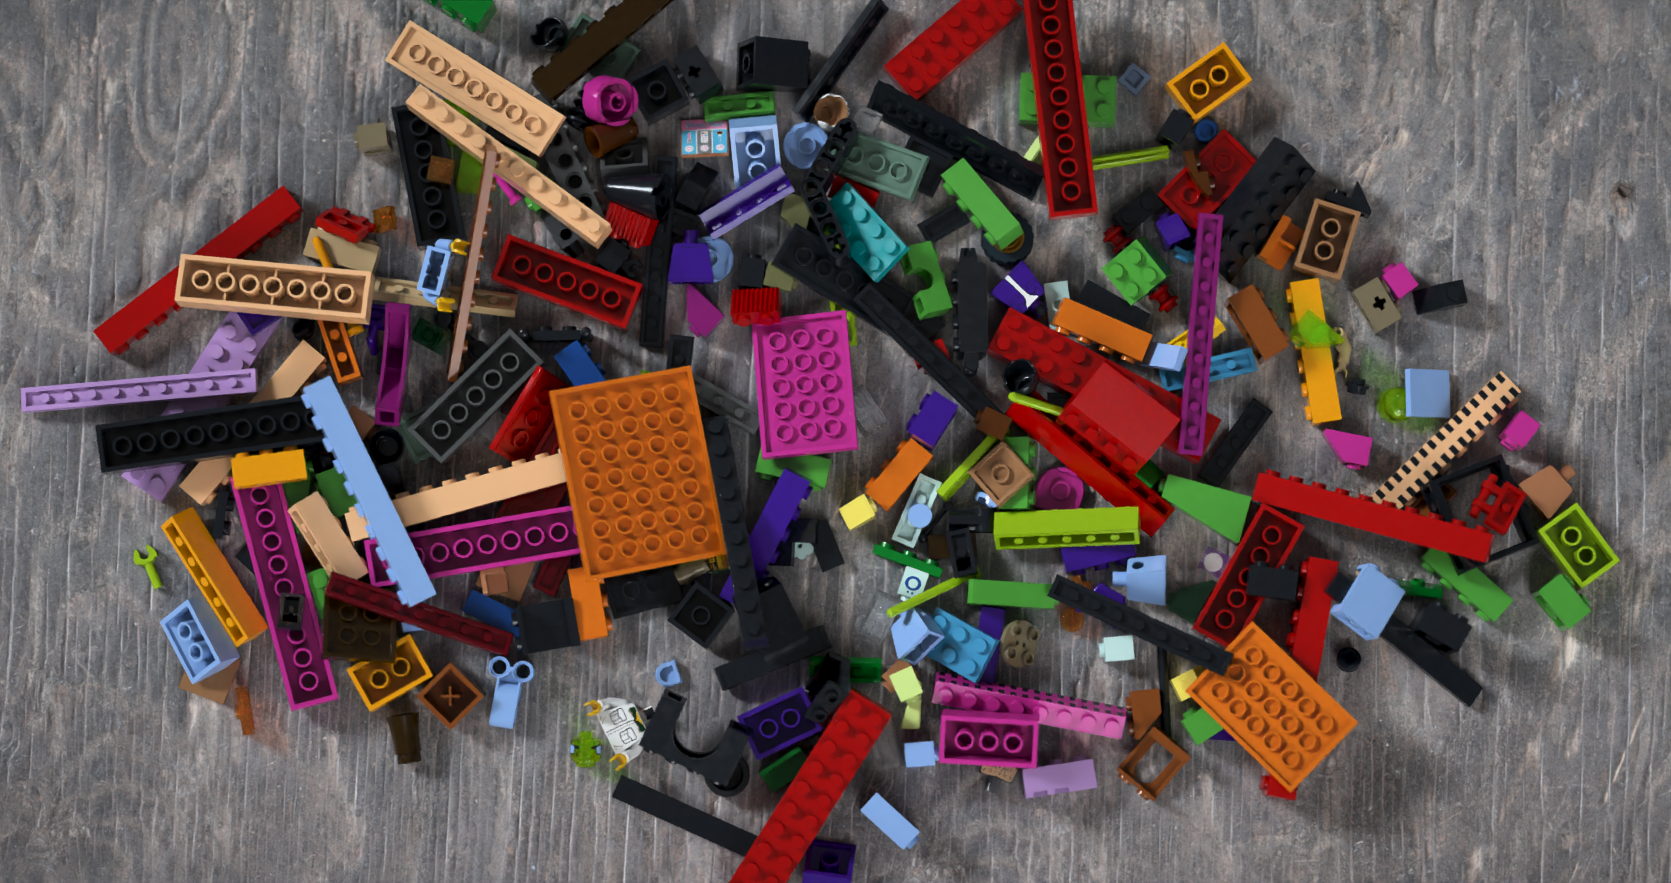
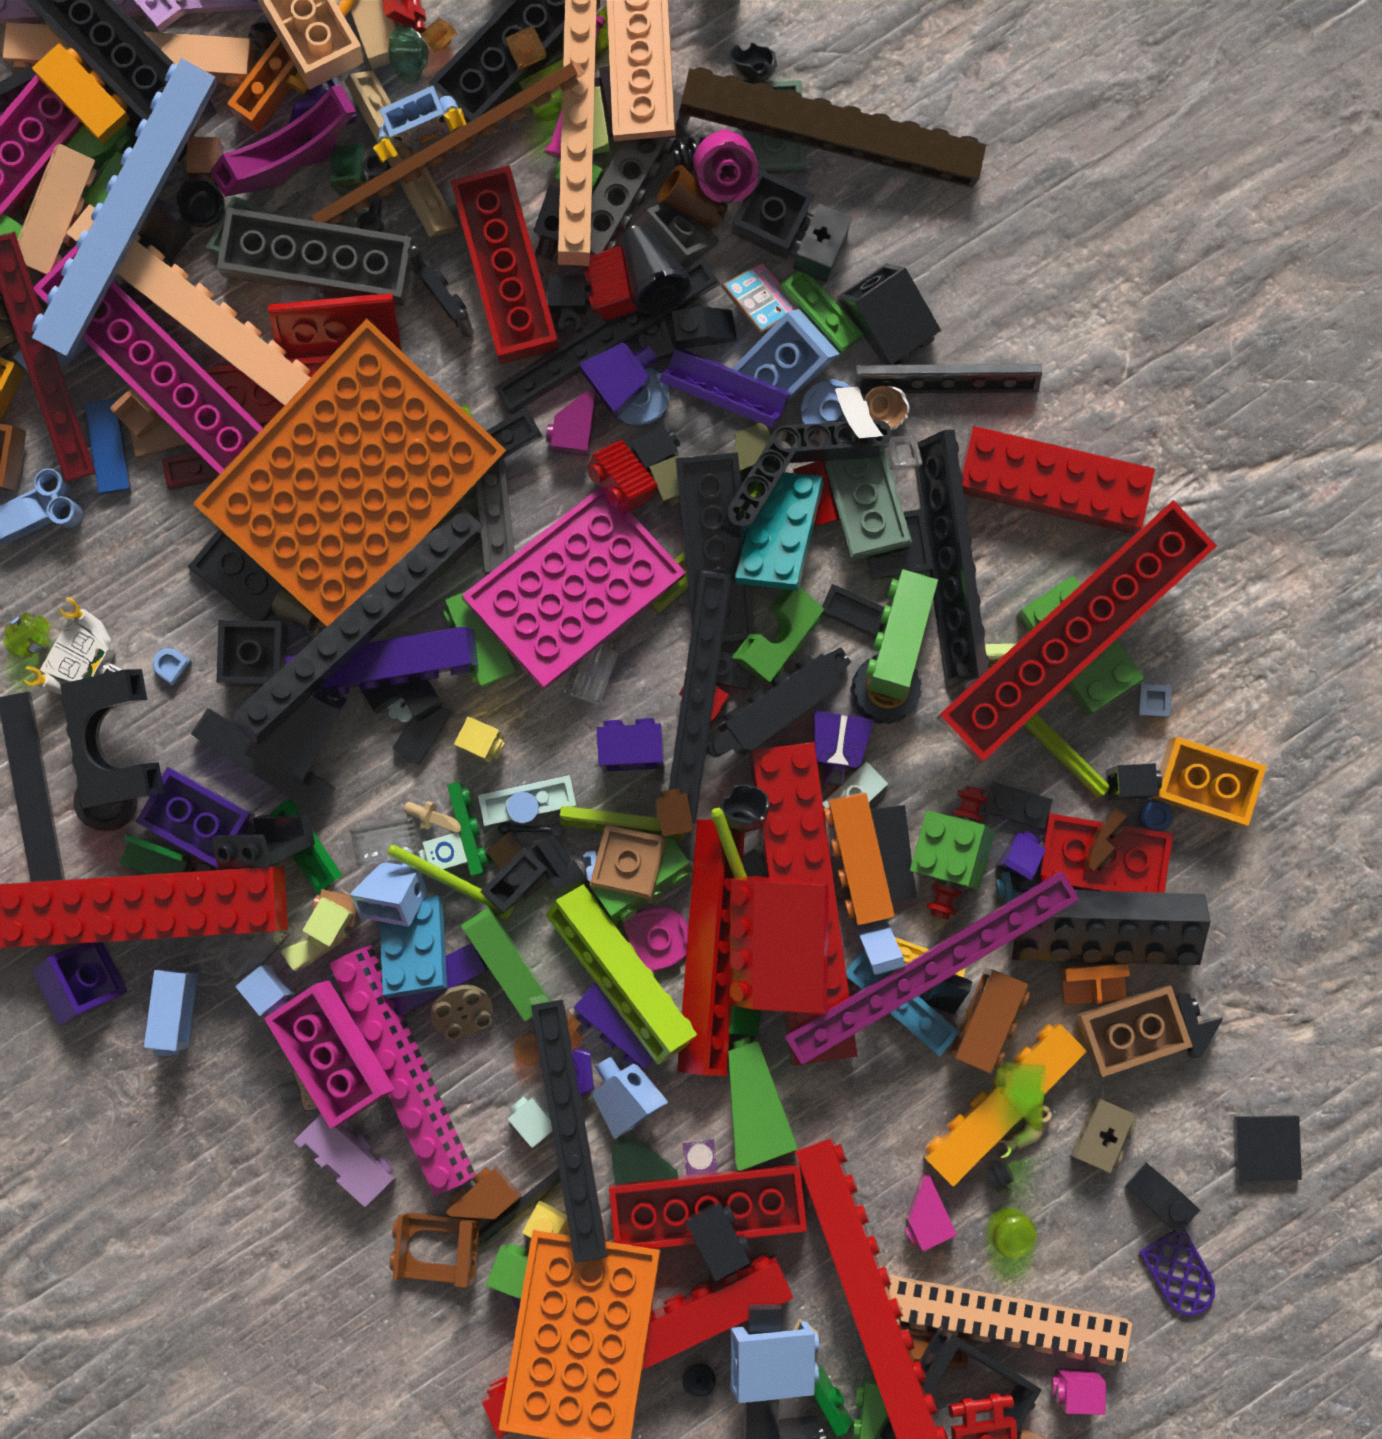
camera: 50 degrees right, 0 degrees up
black panel [511,598,581,655] -> none
blue brick [553,340,606,386] -> none
orange brick [567,567,613,642] -> none
orange brick [865,438,933,513] -> none
black tile [1197,398,1273,487] -> none
dark pink brick [1379,262,1418,301] -> none
light blue tile [1405,368,1450,418] -> none
none -> clear green piece [388,25,430,84]
none -> tan piece [404,801,461,832]
none -> white sticker [835,387,883,438]
none -> black tile [926,974,973,1014]
none -> dark purple window [1139,1228,1215,1316]
none -> black tile [1234,1115,1302,1181]

